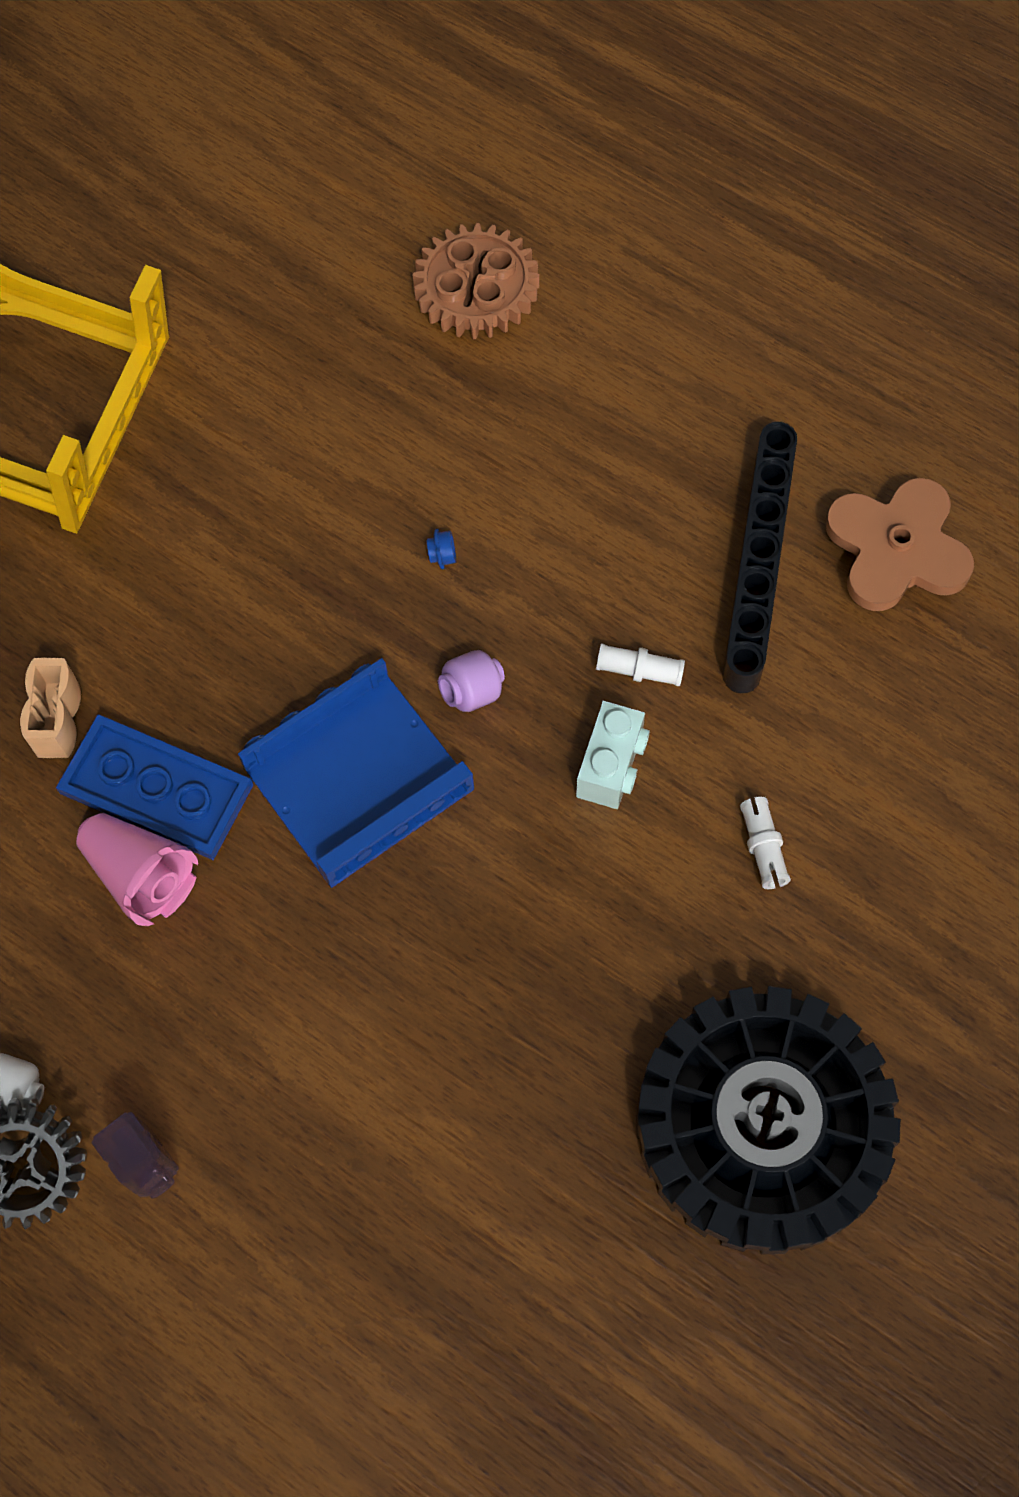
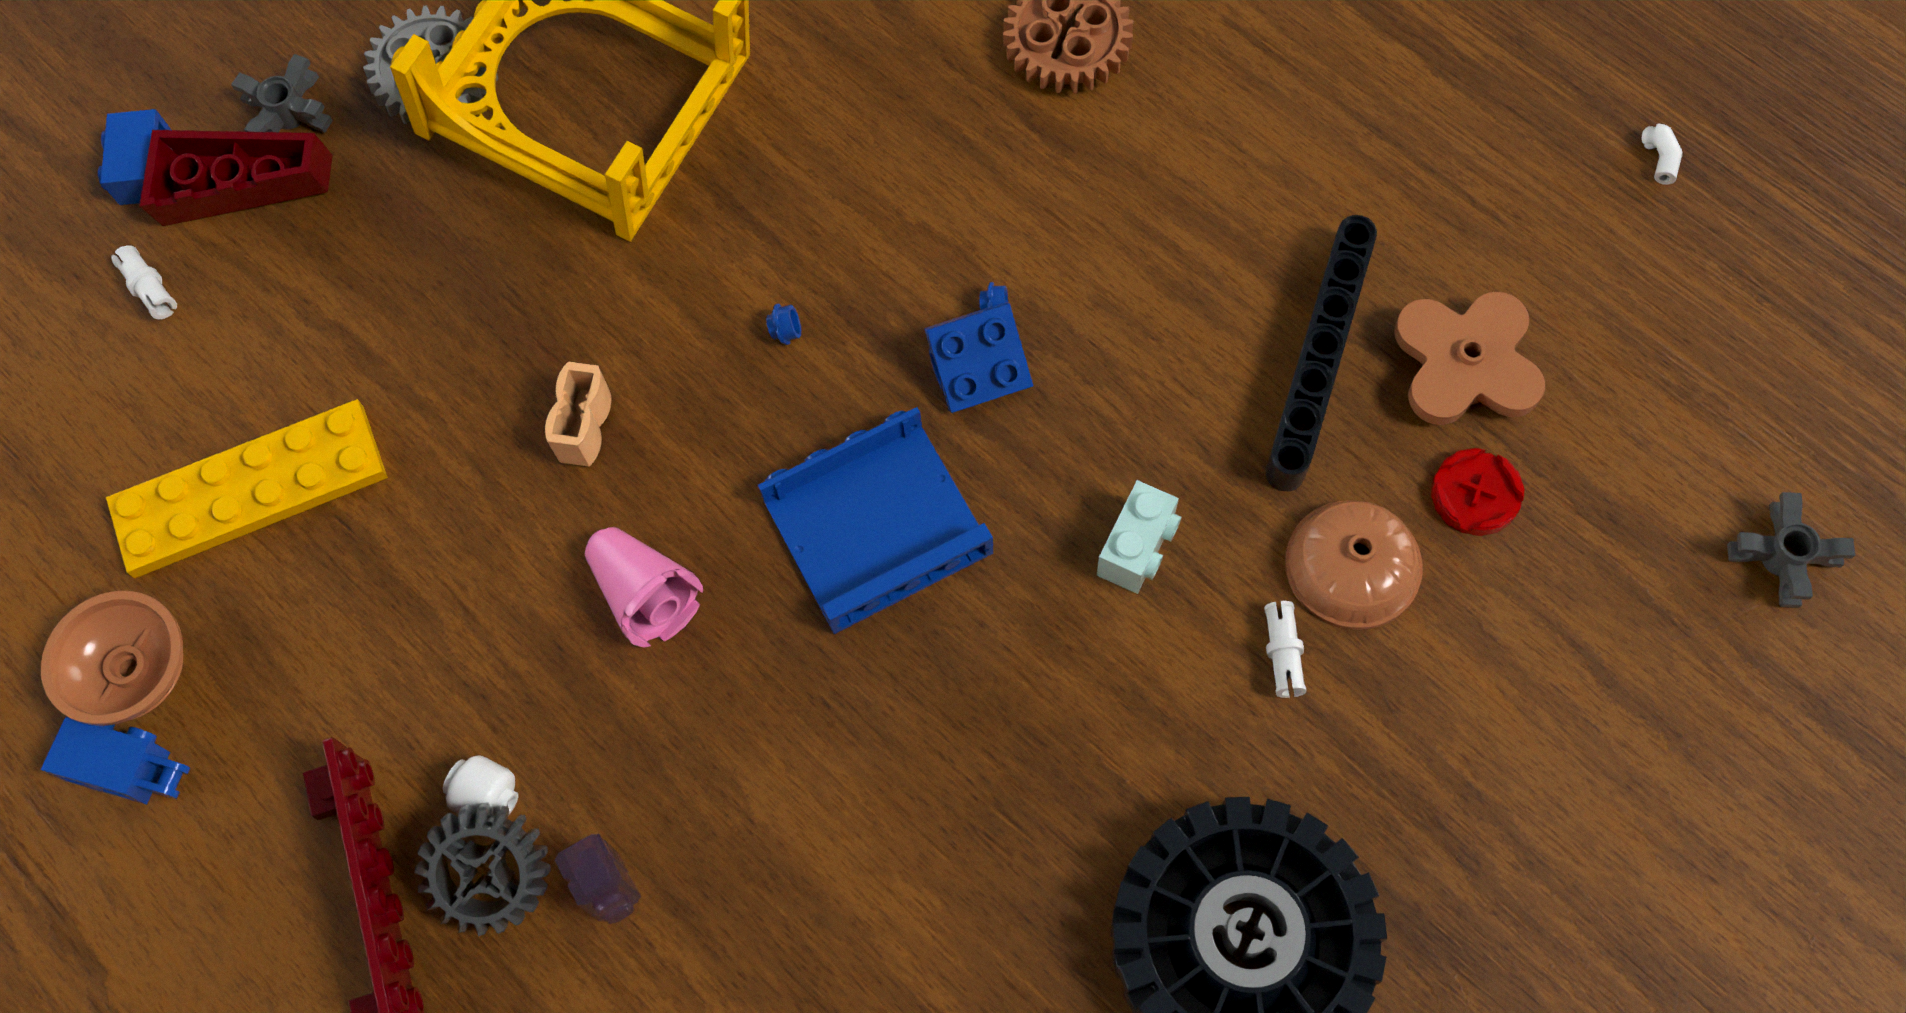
camera: 10 degrees right, 0 degrees up
blue plate [56,714,254,860] -> none
lavender head [438,650,505,712] -> none
white pin [596,643,685,687] -> none
none -> blue plate [766,304,801,345]
none -> blue plate [924,302,1033,413]
none -> nougat hat [1285,500,1423,630]
none -> red tile [1431,448,1525,536]

